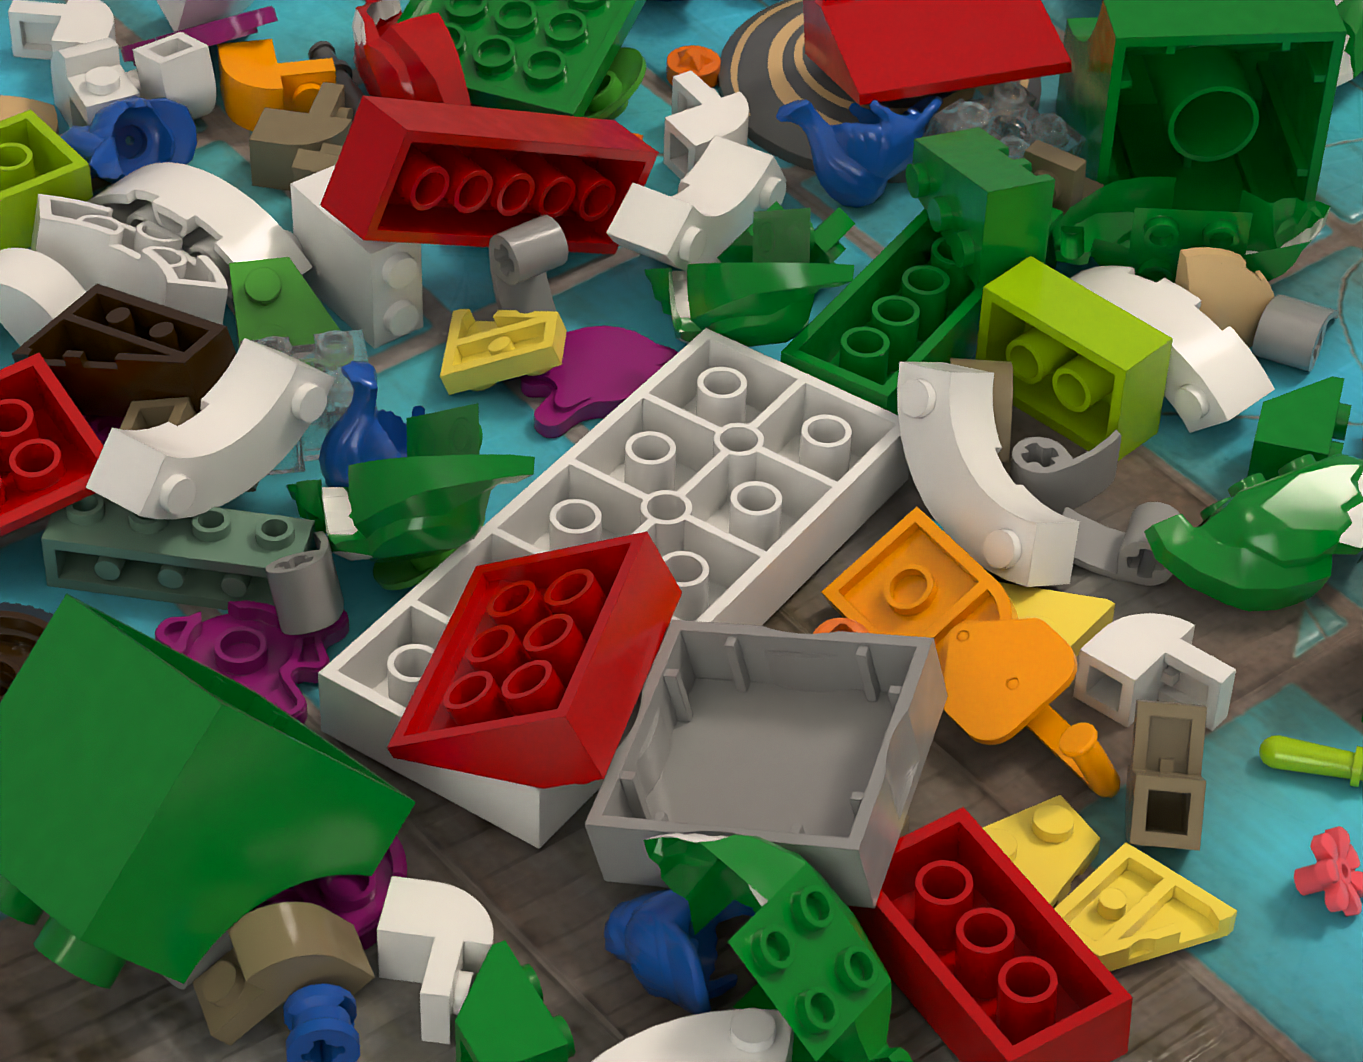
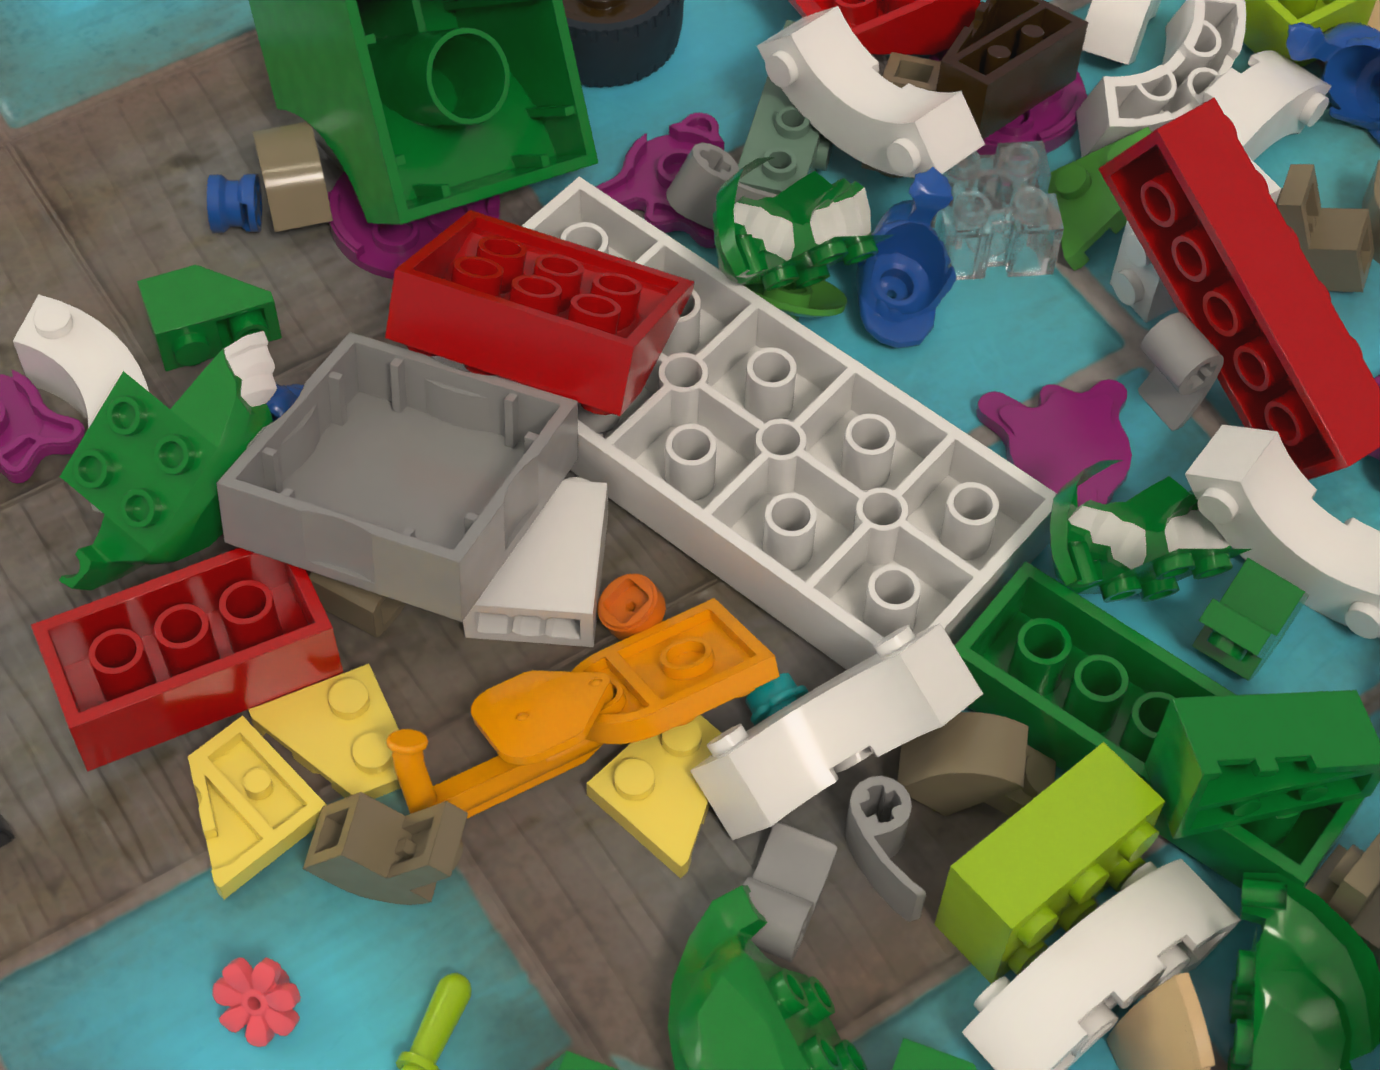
camera: 95 degrees right, 15 degrees up
white brick [377,876,493,1044] -> none
light yellow wing [440,309,567,395] -> none
white brick [1073,613,1236,731] -> none

